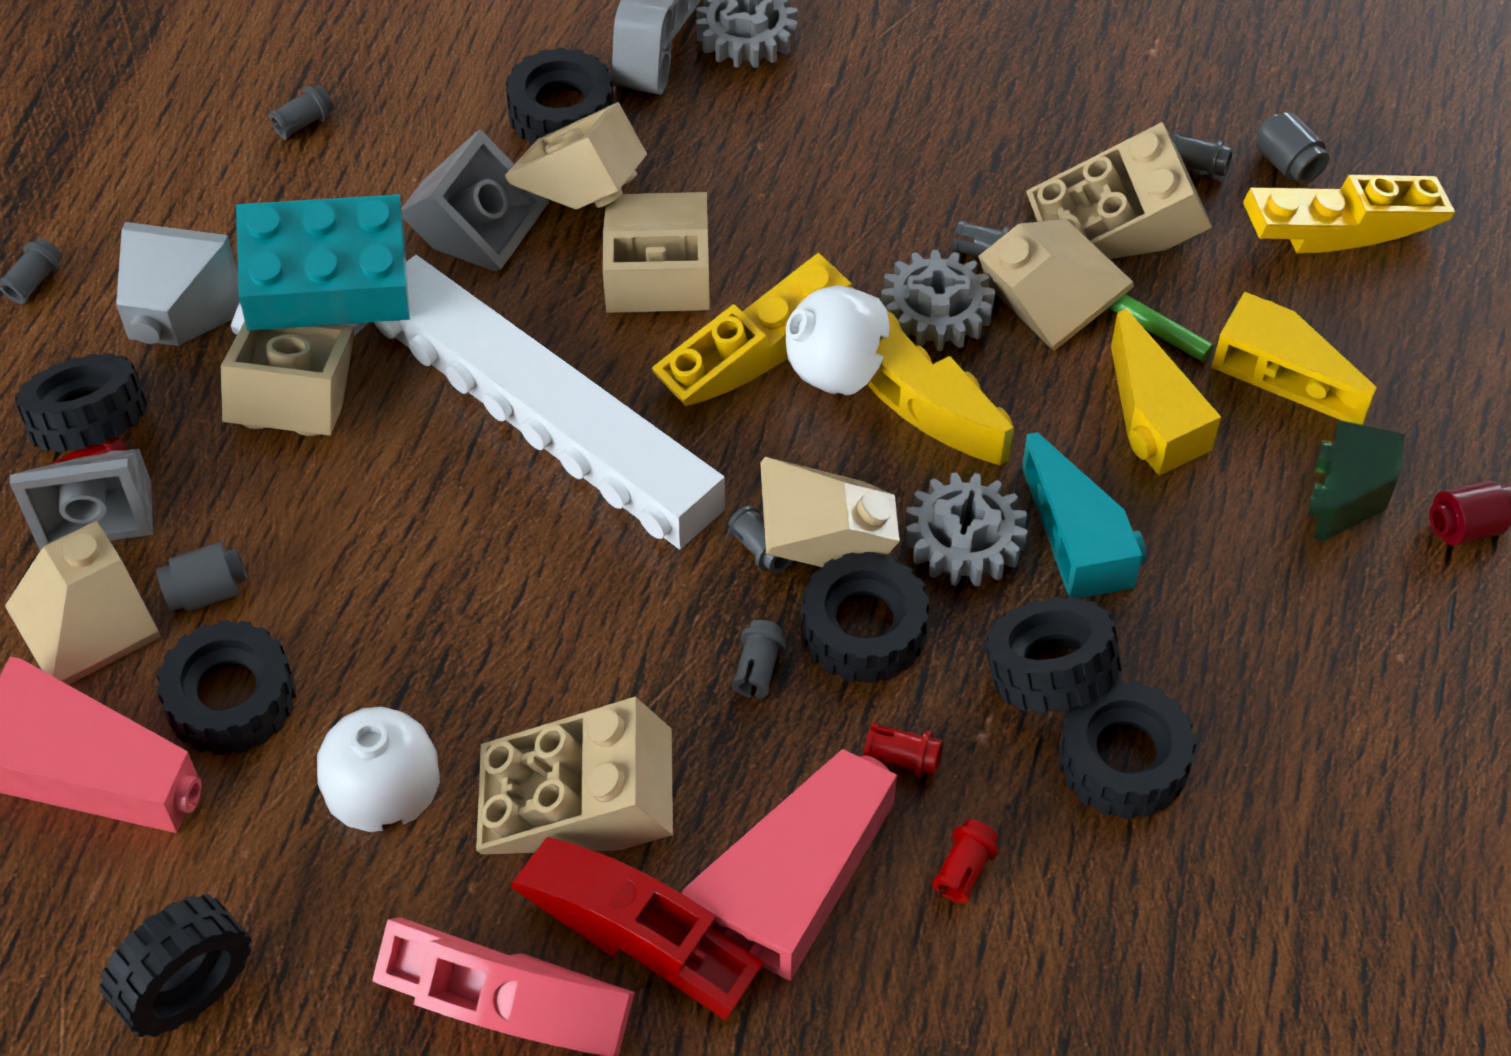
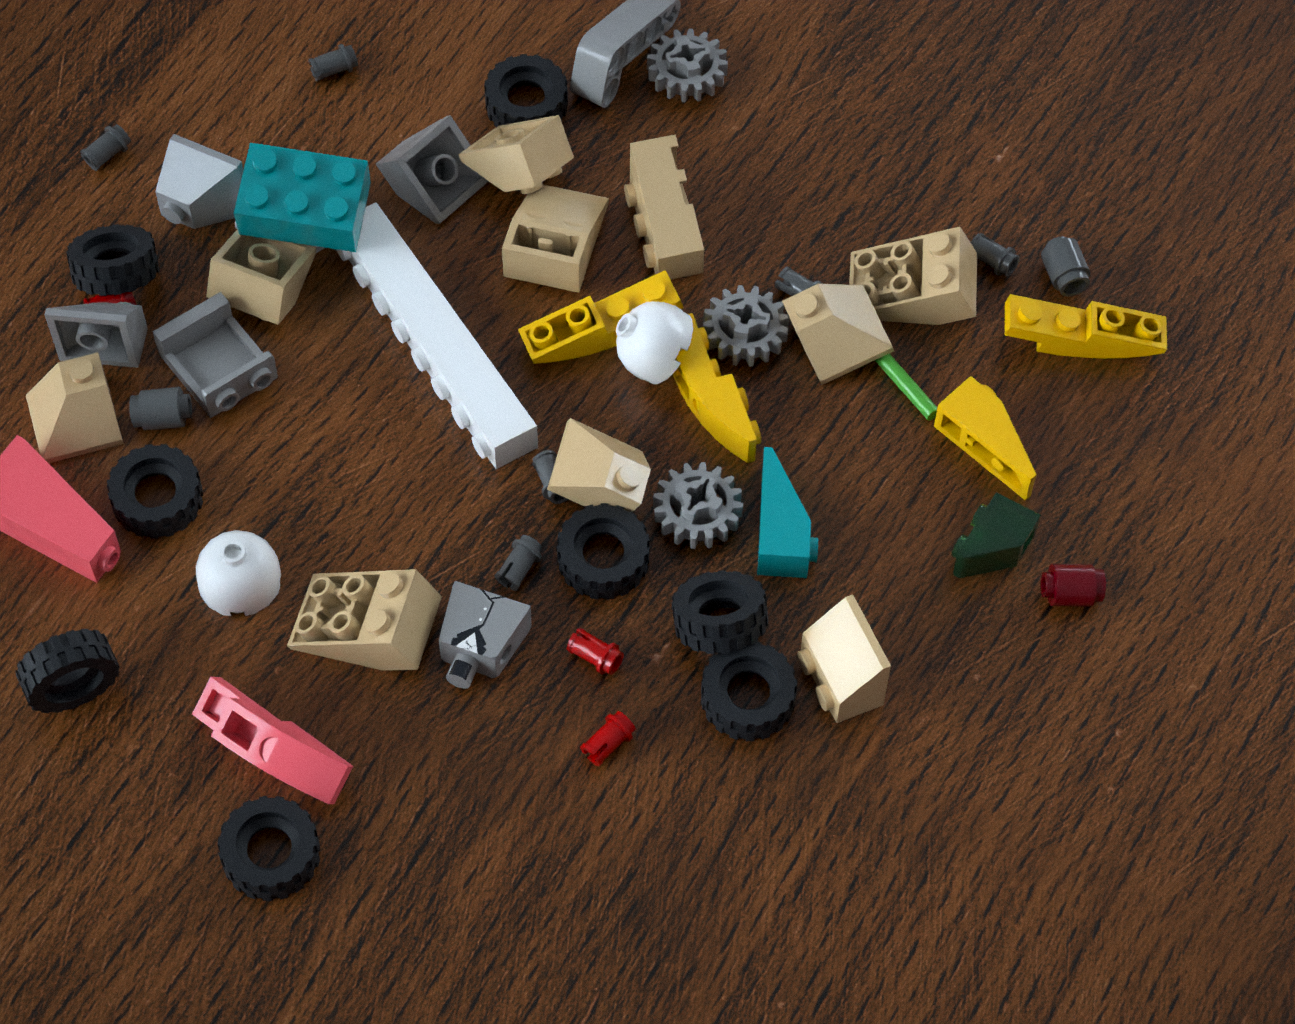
camera: 15 degrees right, 5 degrees up
red slope [510,837,764,1021] -> none
coral slope [681,749,897,981] -> none
yellow slope [1111,308,1221,476] -> none
none -> light grey panel [152,292,278,418]
none -> light grey torso [439,581,532,689]
none -> tan wedge [624,134,704,280]
none -> slope [797,595,891,723]

